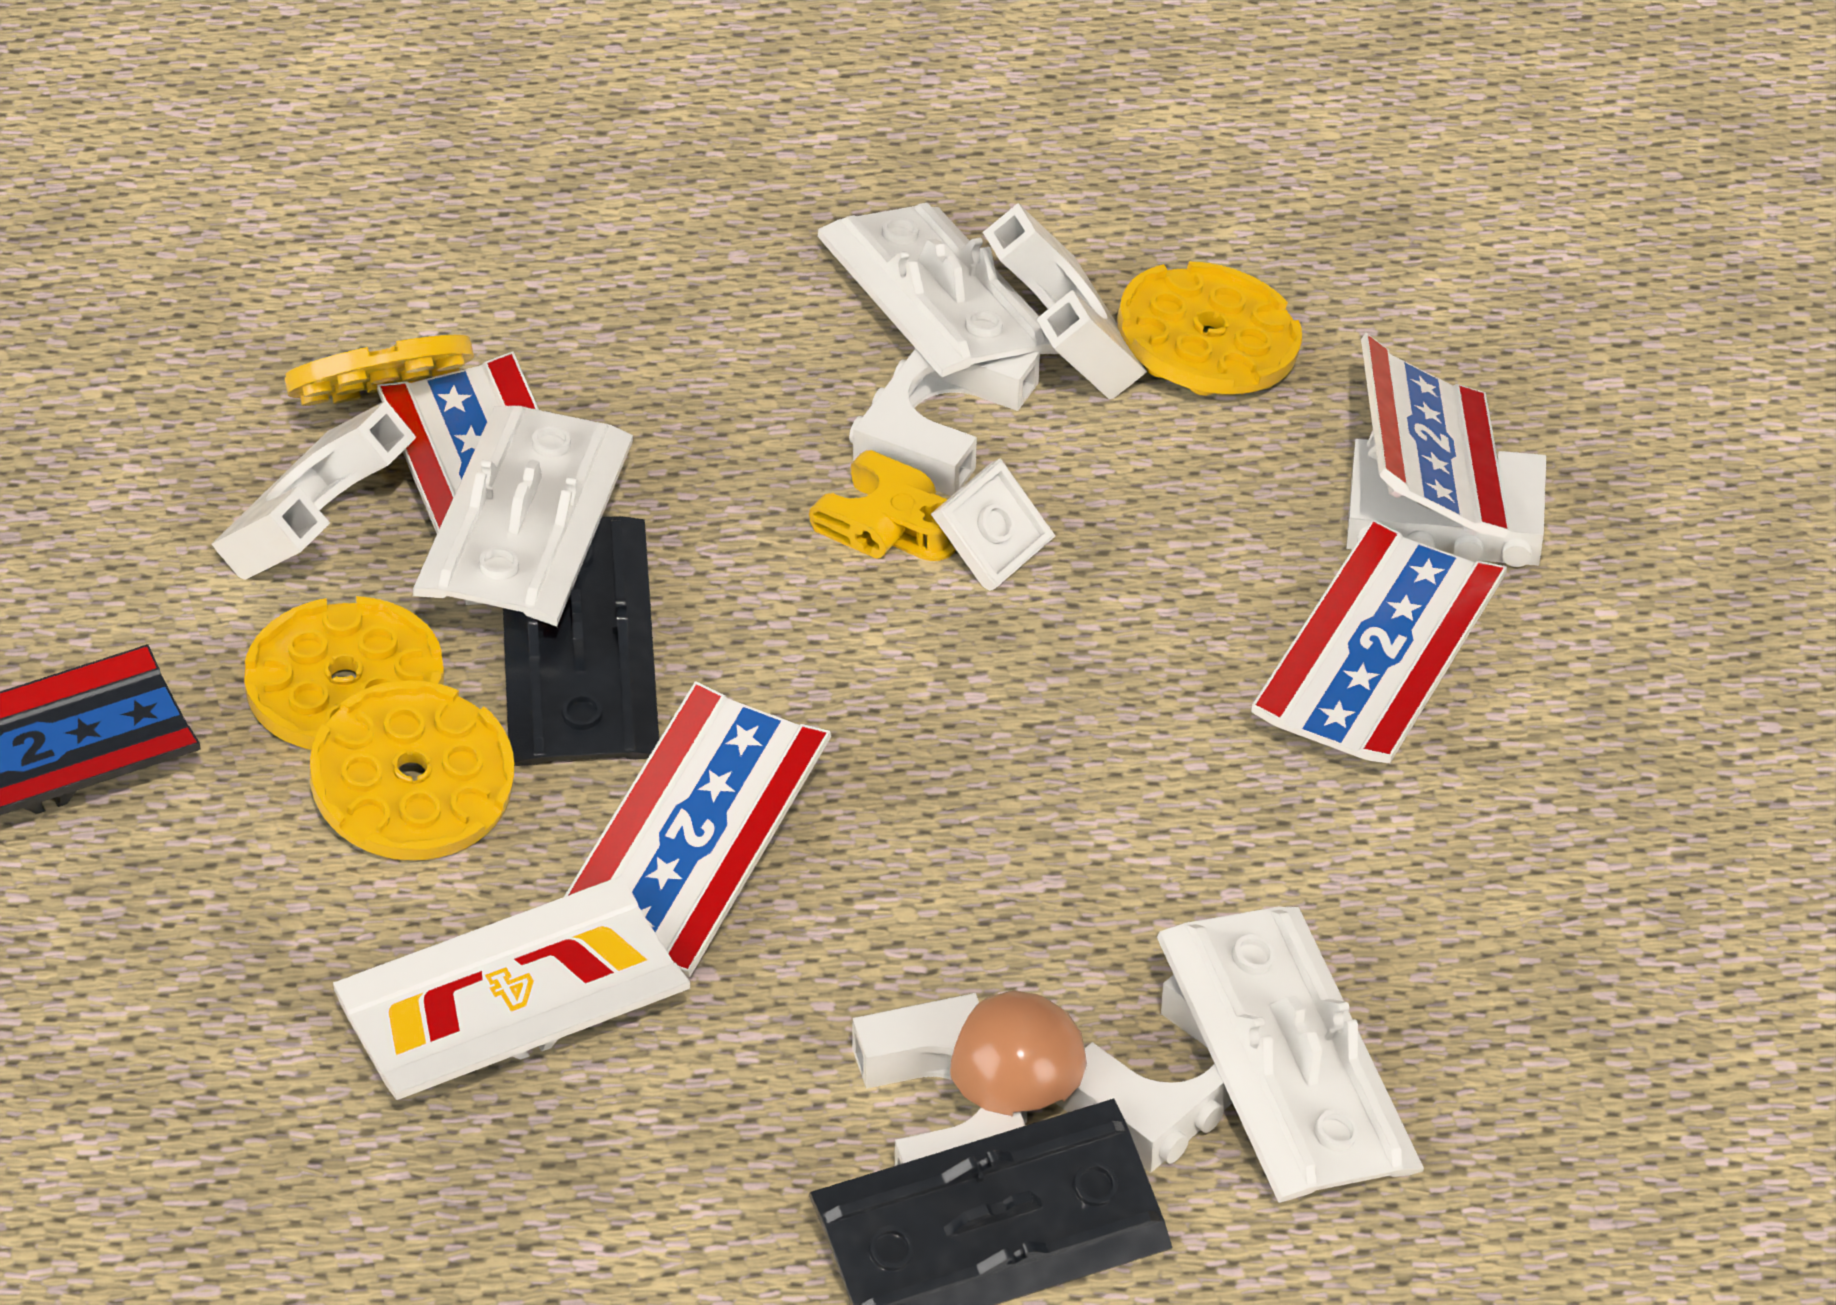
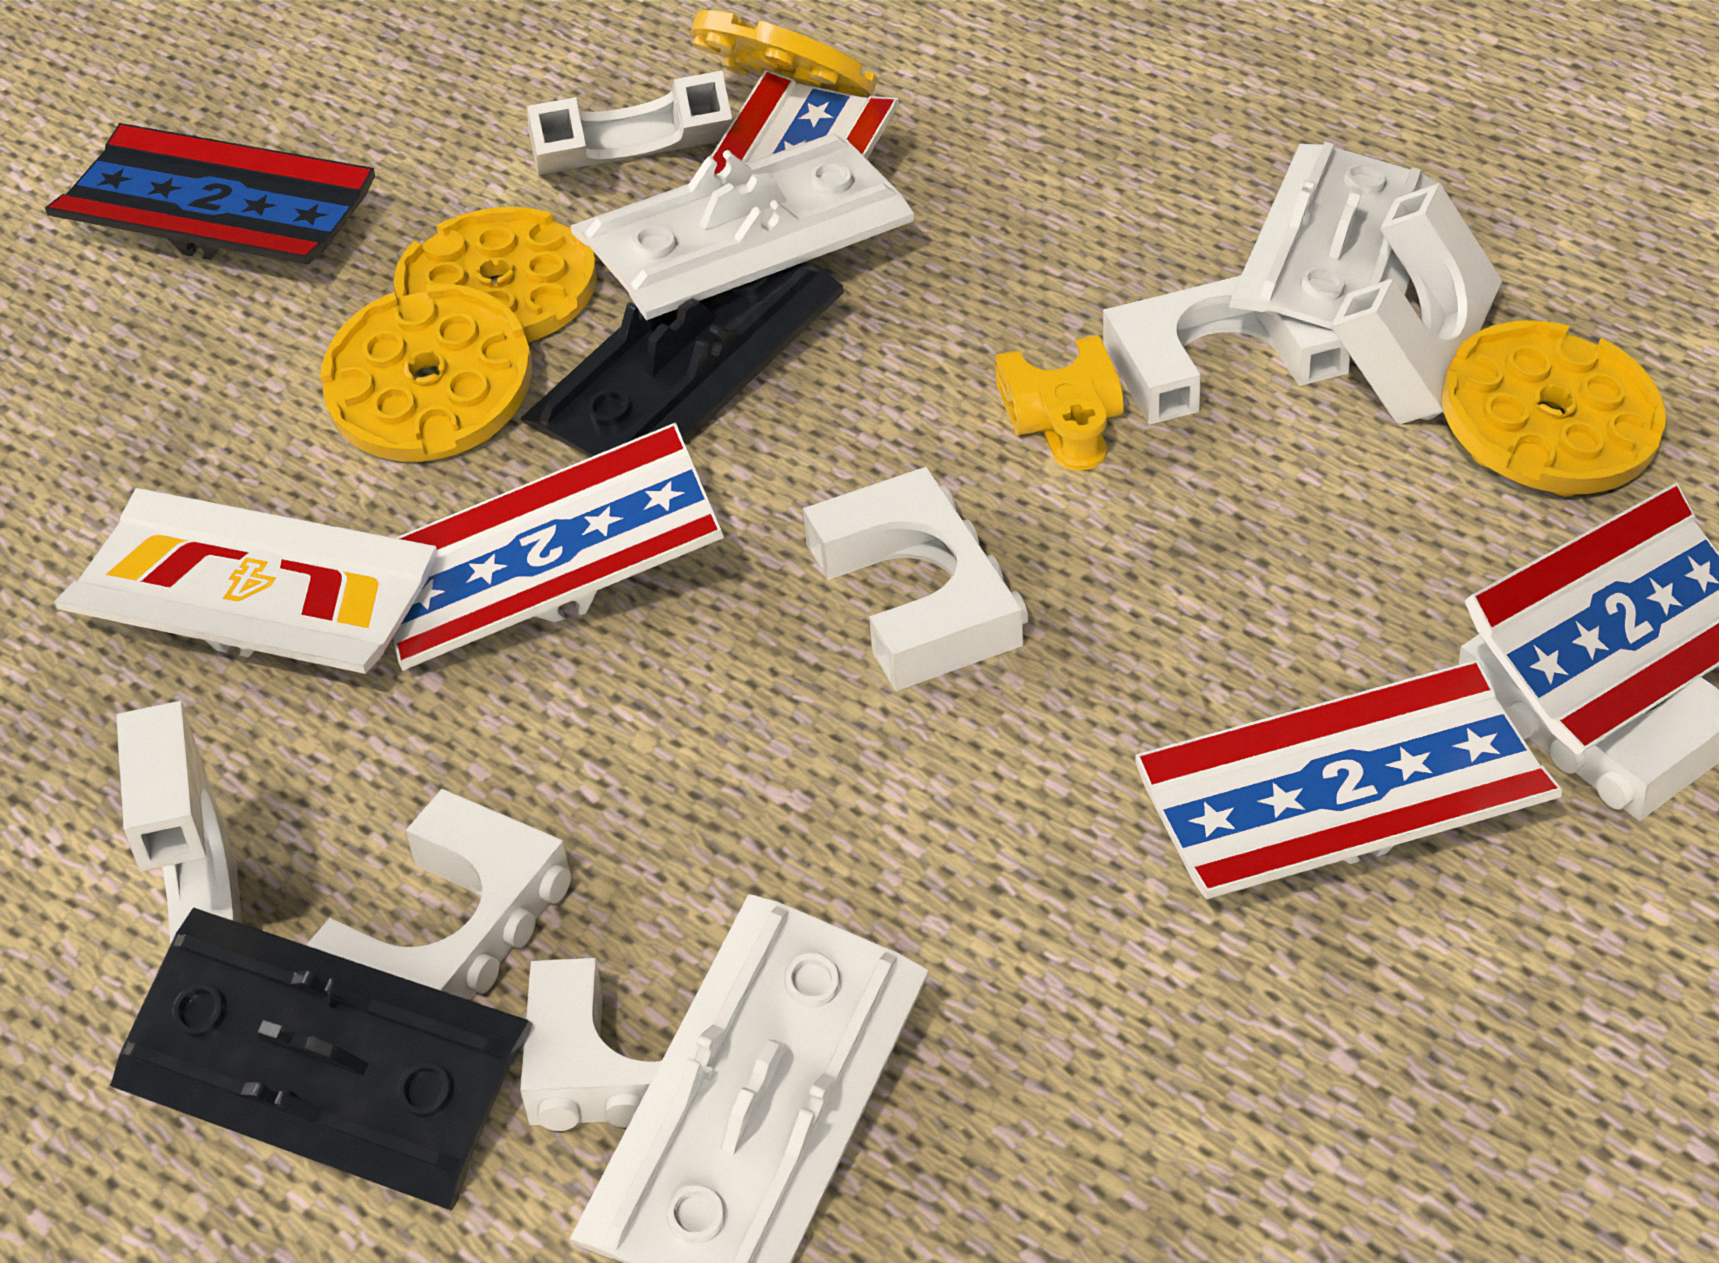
camera: 50 degrees right, 0 degrees up
white tile [931,458,1055,591] -> none
nougat cylinder [950,990,1087,1116] -> none
none -> white arch [116,701,243,942]
none -> white arch [803,467,1028,691]

